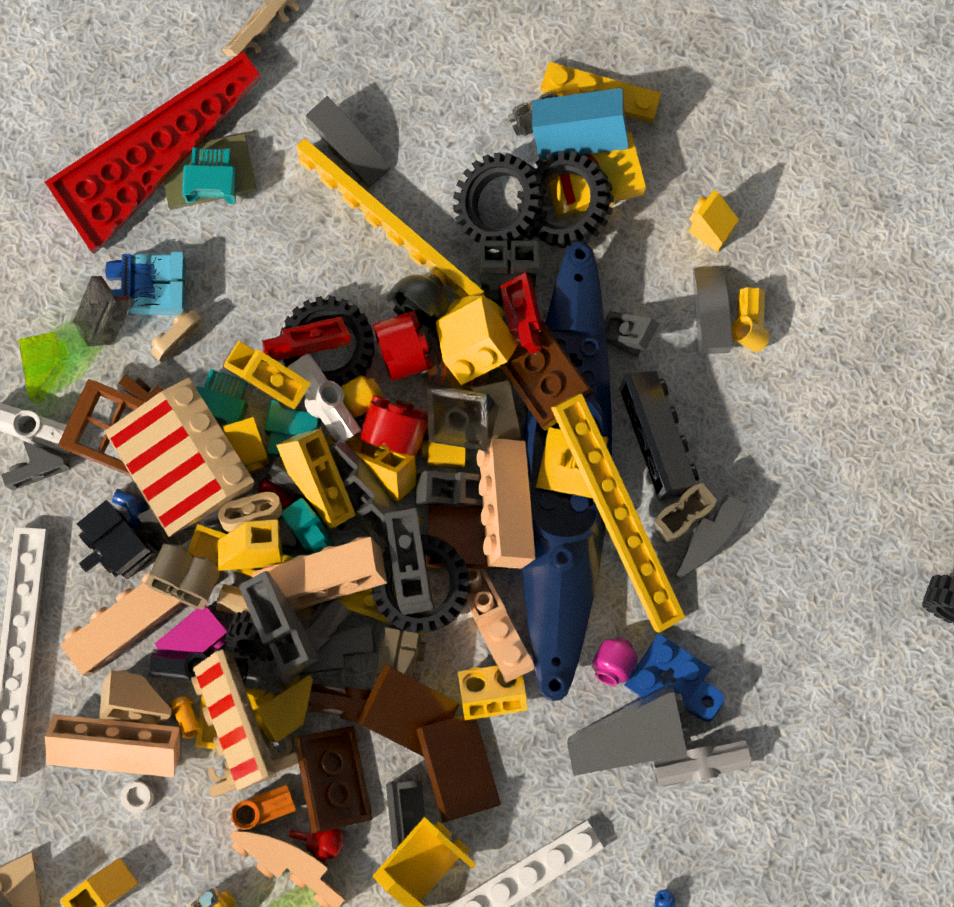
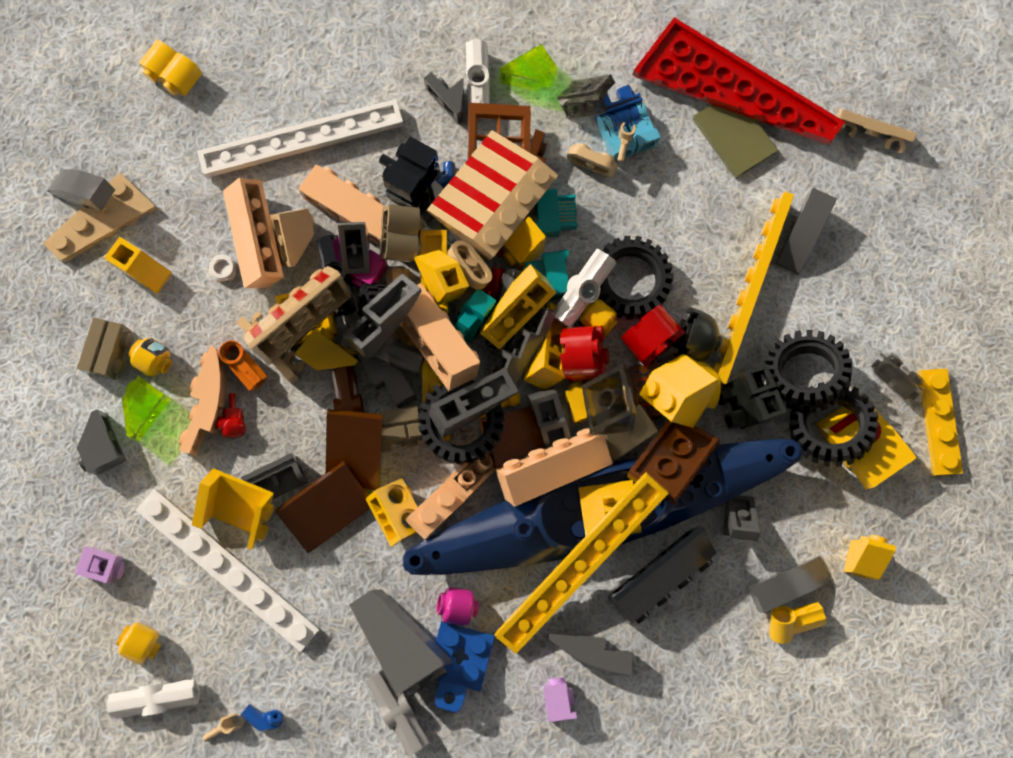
camera: 70 degrees right, 0 degrees up
light orange pin [171,696,201,739] -> none
teal piece [182,147,237,204] -> none
yellow panel [222,340,311,410] -> none
red hinge [262,317,351,361] -> none
reddish brown tile [294,726,373,834] -> none
red hinge [500,272,542,355] -> none
dark azure slope [532,88,629,160] -> none
dark tan brick [651,483,717,544] -> none
none -> dark grey slope [338,222,371,274]
none -> lavender brick [543,676,577,722]
none -> tan hand [618,123,636,162]

